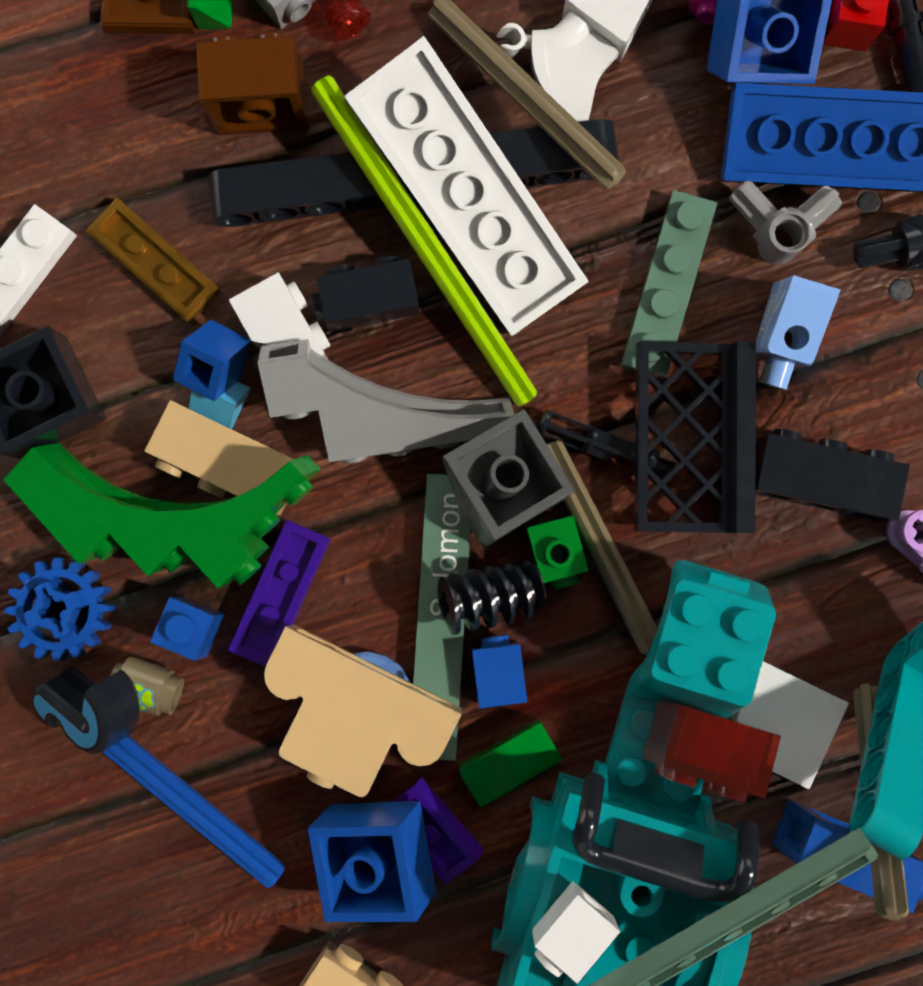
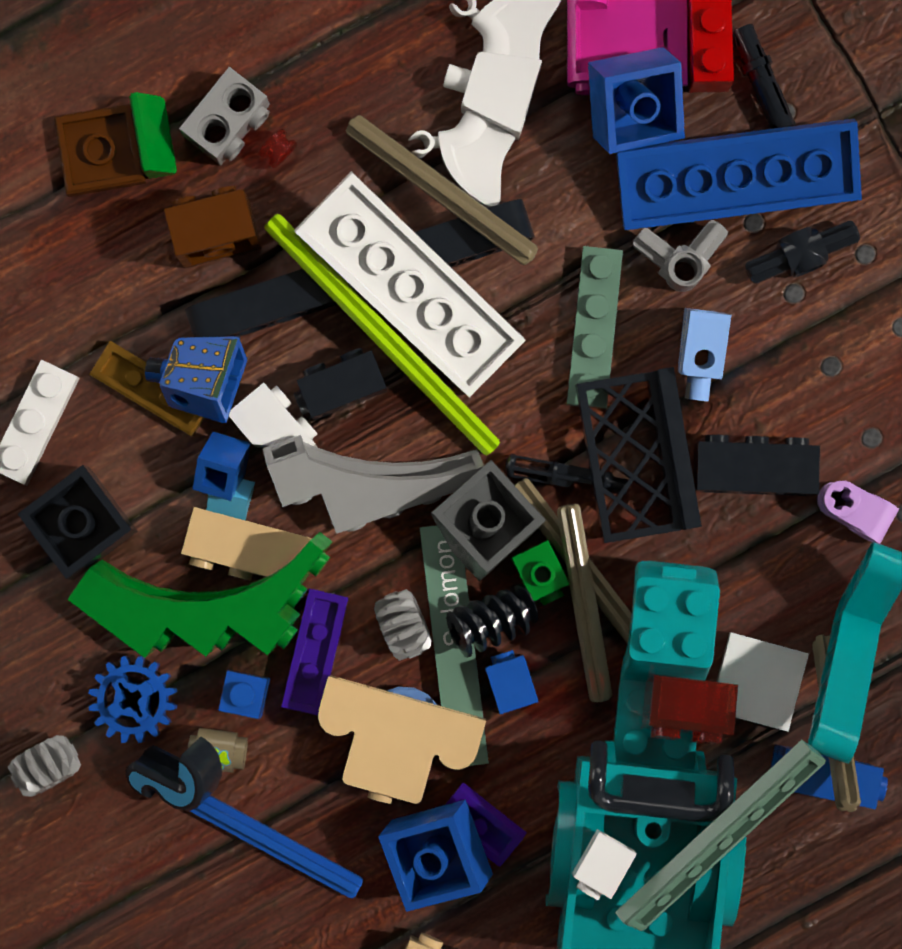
camera: 10 degrees left, 0 degrees up
green slope [457,718,562,807] -> none
none -> blue torso [145,336,247,423]
none -> light grey gear [374,589,432,661]
none -> dark tan axle [557,504,612,702]

